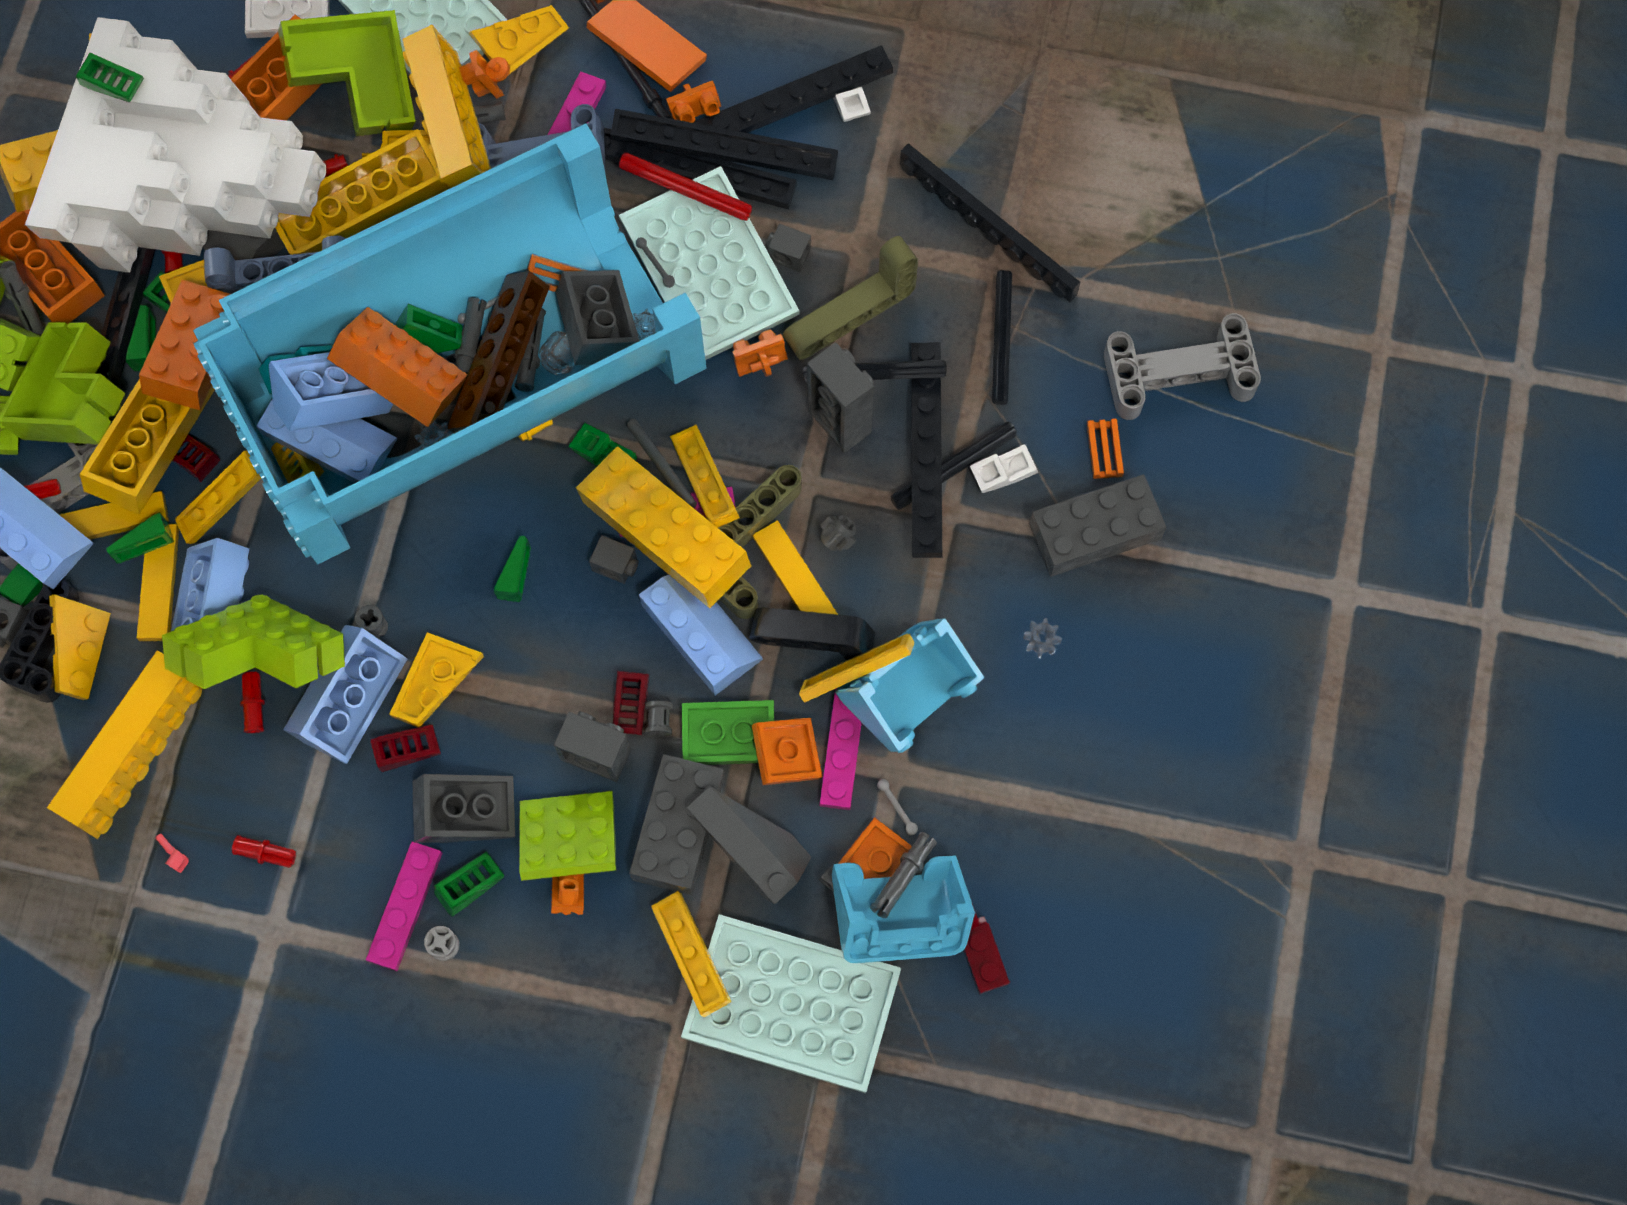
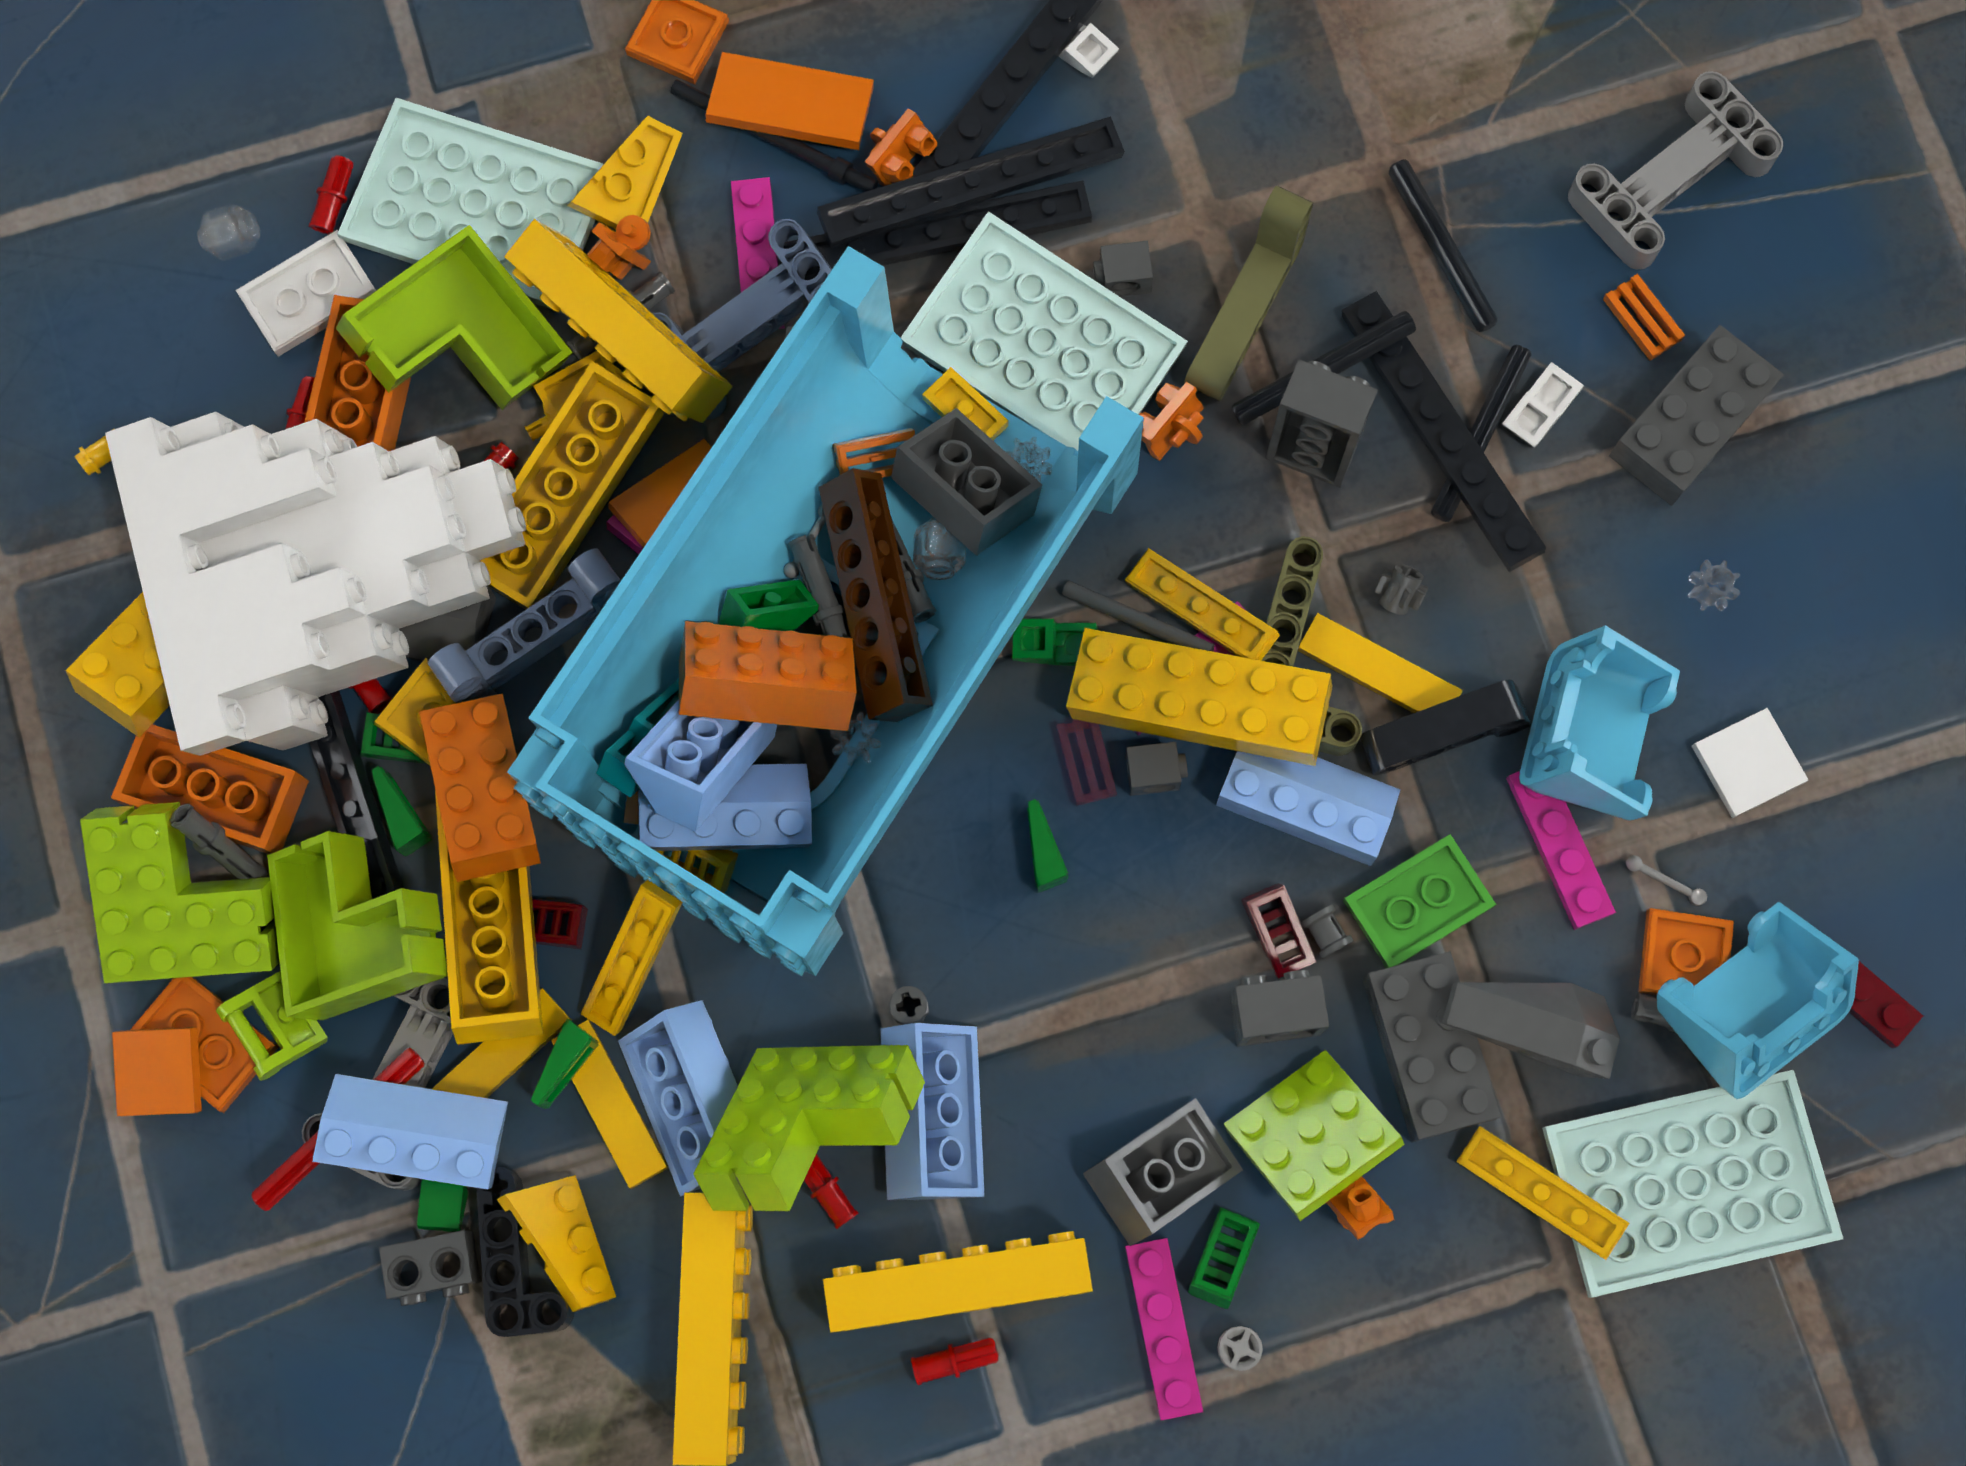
camera: 25 degrees left, 5 degrees up
green slope [76,52,144,103] -> none
coral hand [156,834,189,873] -> none
dark red slope [370,725,441,772] -> none
yellow wing [389,632,484,728] -> none
red axle [619,153,752,221] -> none
dark grey hinge [636,237,675,288] -> none
orange tile [751,718,822,785] -> none
yellow tile [799,633,915,703] -> none
dark grey pin [870,832,937,919] -> none
black plate [900,143,1081,302] -> none
none -> yellow brick [823,1231,1093,1333]
none -> yellow plate [922,367,1009,441]
none -> clear pink tile [1056,720,1117,806]
none -> white tile [1692,708,1808,819]

